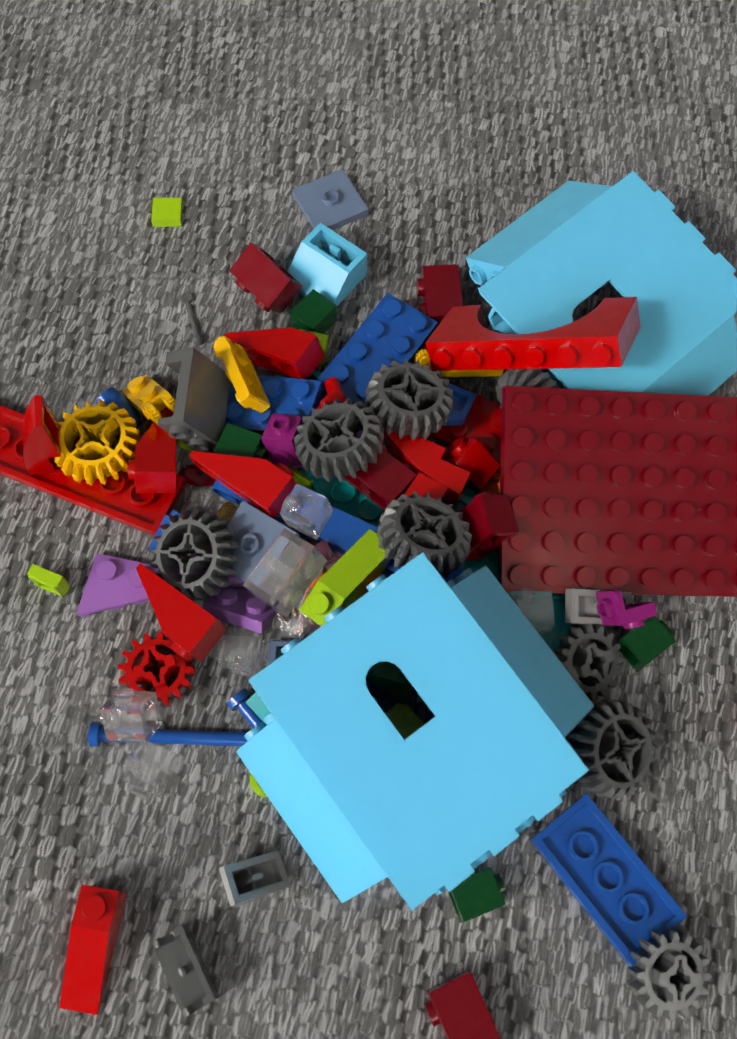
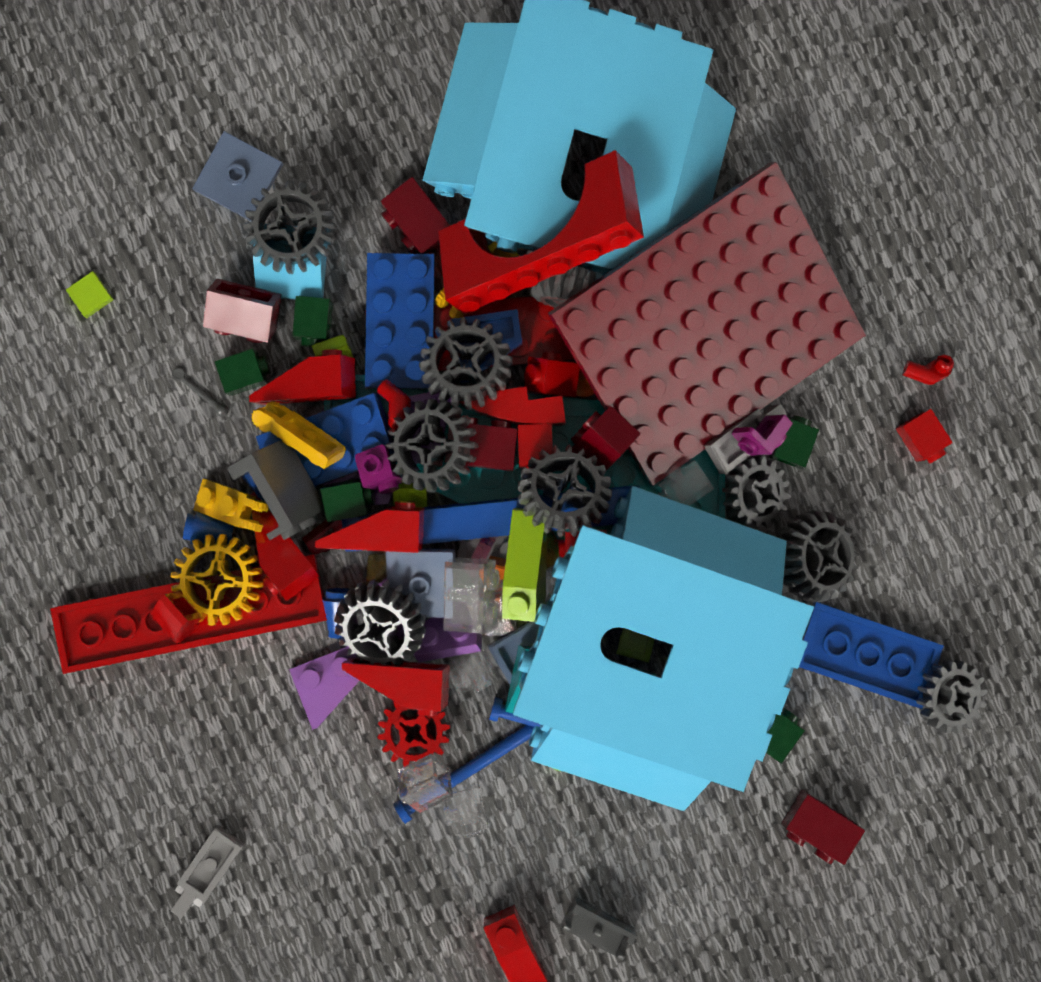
camera: 30 degrees left, 20 degrees up
lime tile [27,564,70,597] -> none
light grey slope [219,850,290,908] -> none
clear brick [280,483,333,540] -> none
none -> dark green brick [214,349,271,396]
none -> dark grey gear [243,180,337,274]

